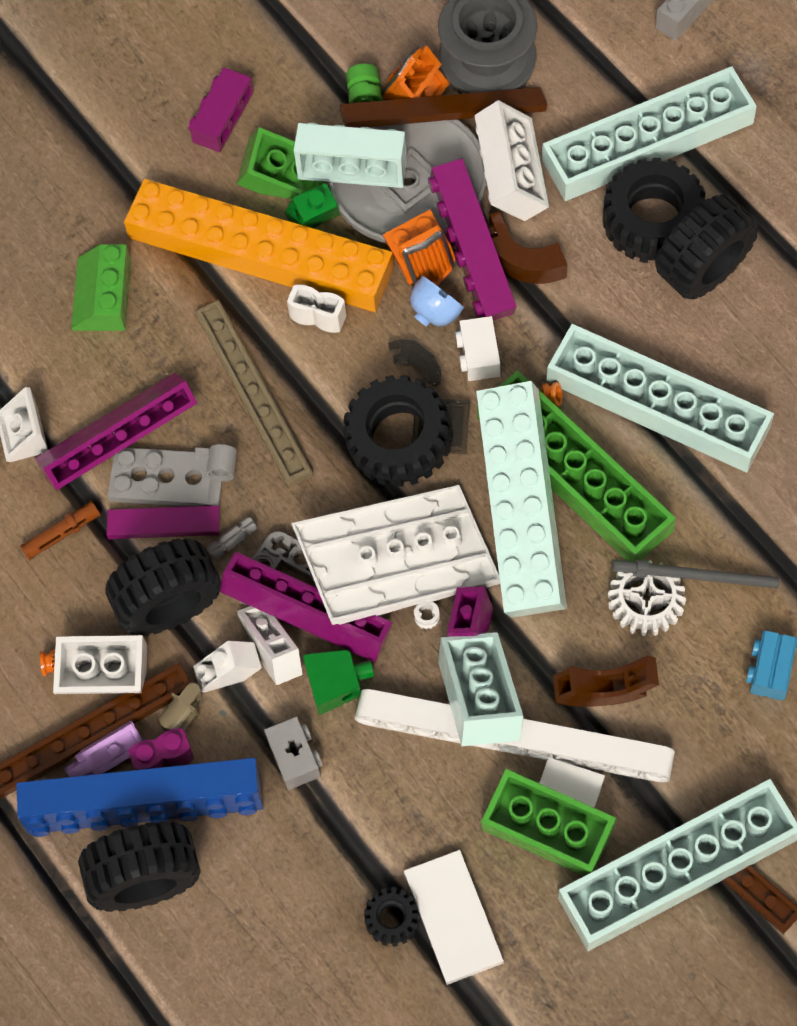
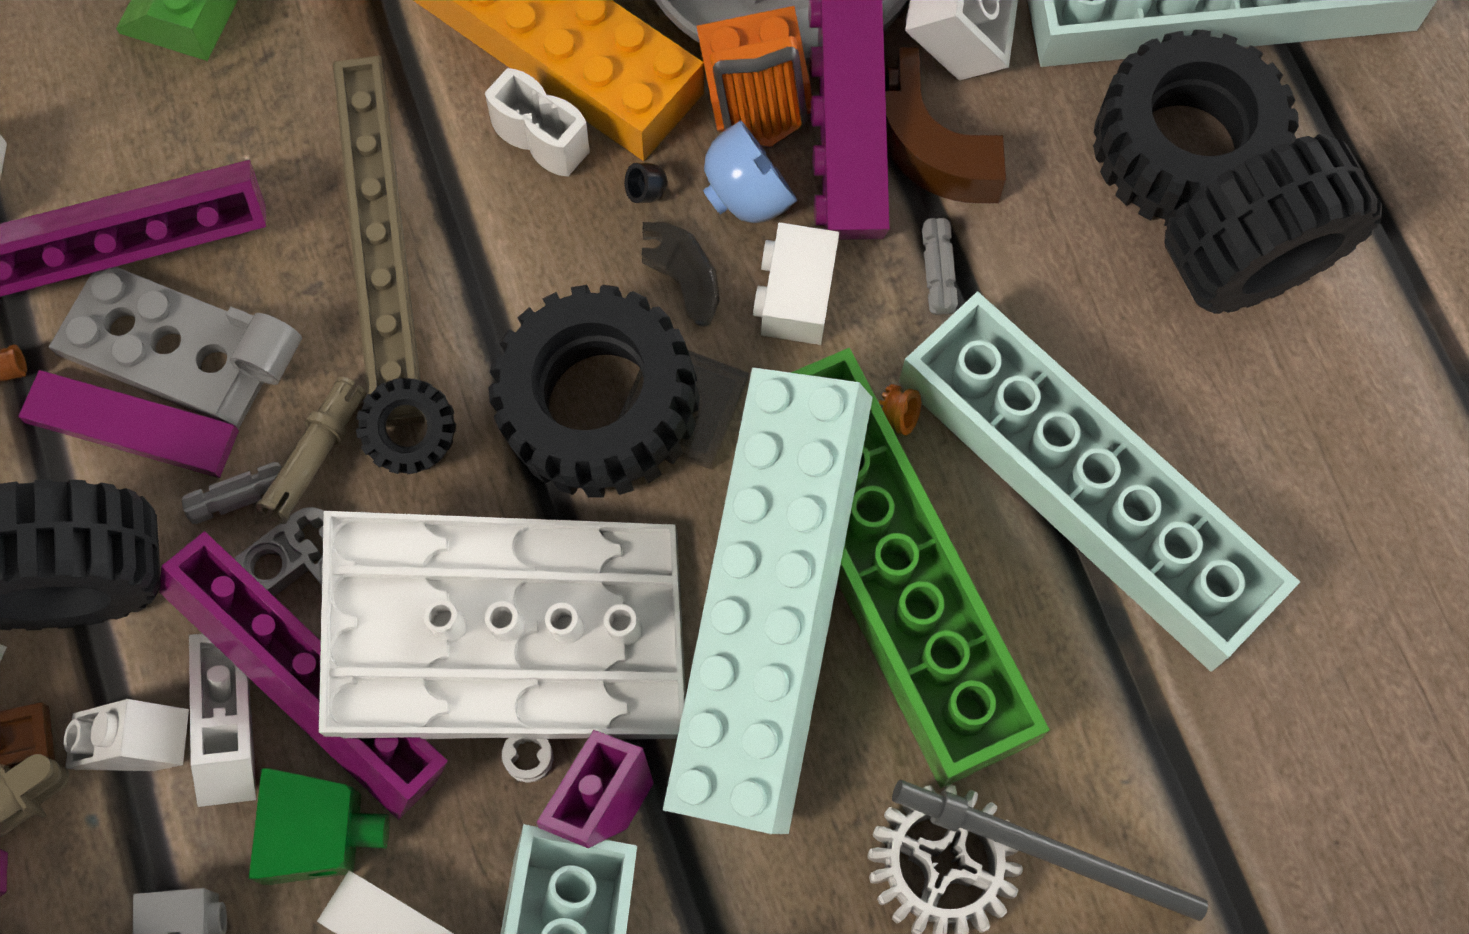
camera: 10 degrees right, 5 degrees up
none -> dark tan pin [256,377,367,524]
none -> black tyre [356,378,456,474]
none -> black hinge [624,163,668,203]
none -> light grey axle [922,218,958,315]

